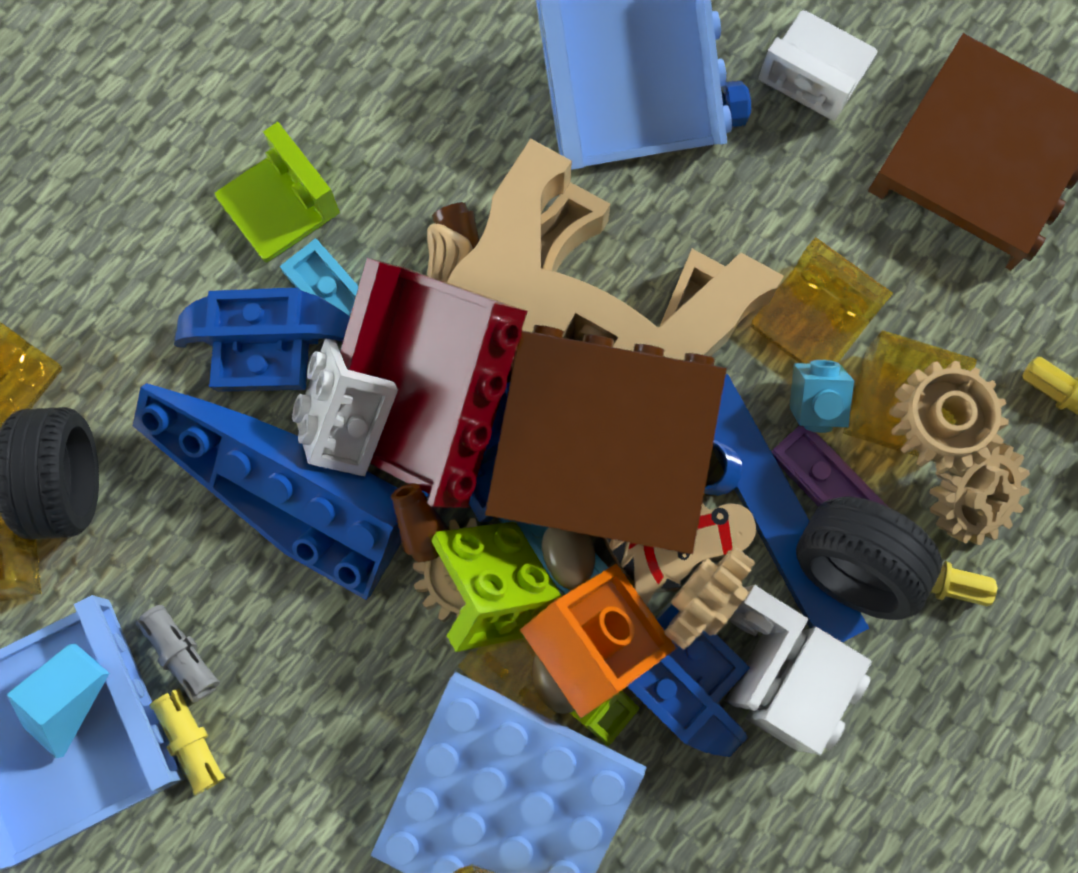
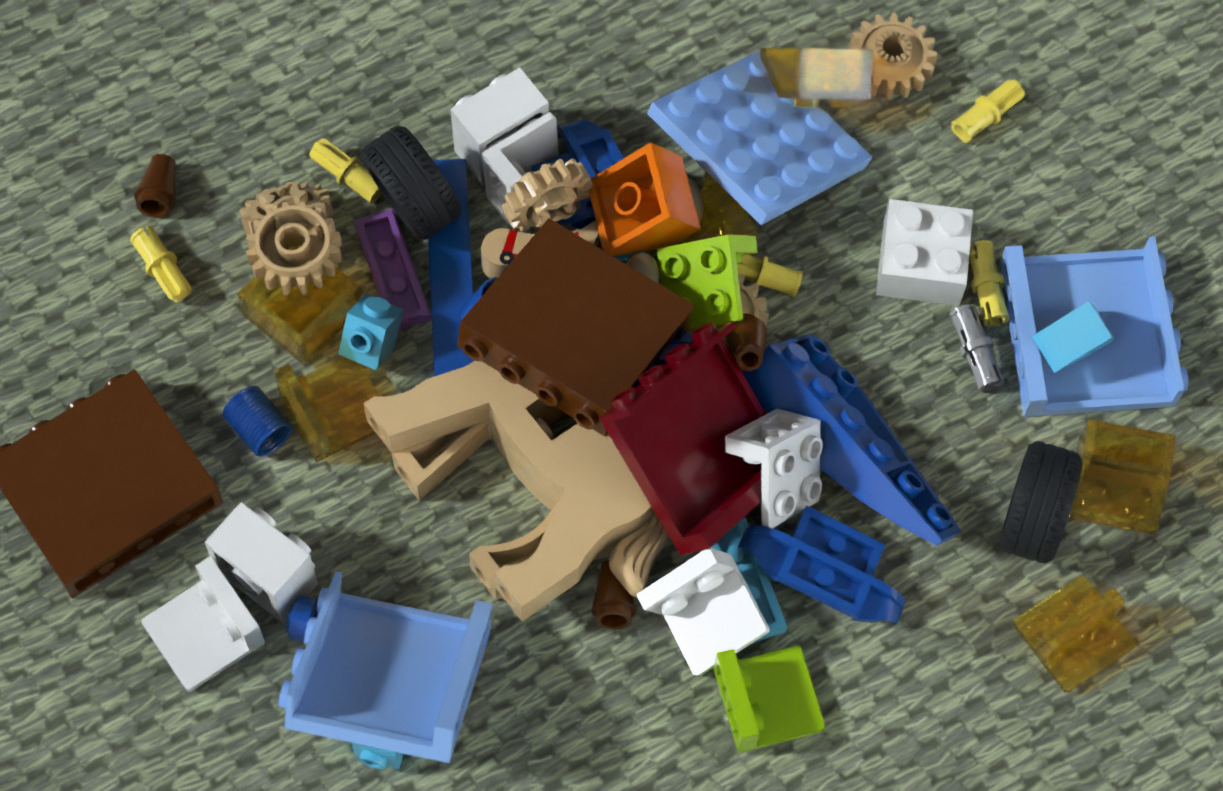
camera: 160 degrees left, 10 degrees down
none -> white brick [205,502,318,624]
none -> blue piece [222,386,293,457]
none -> white bracket [637,548,769,676]
none -> light yellow axle [737,255,803,298]
none -> white brick [876,199,973,306]

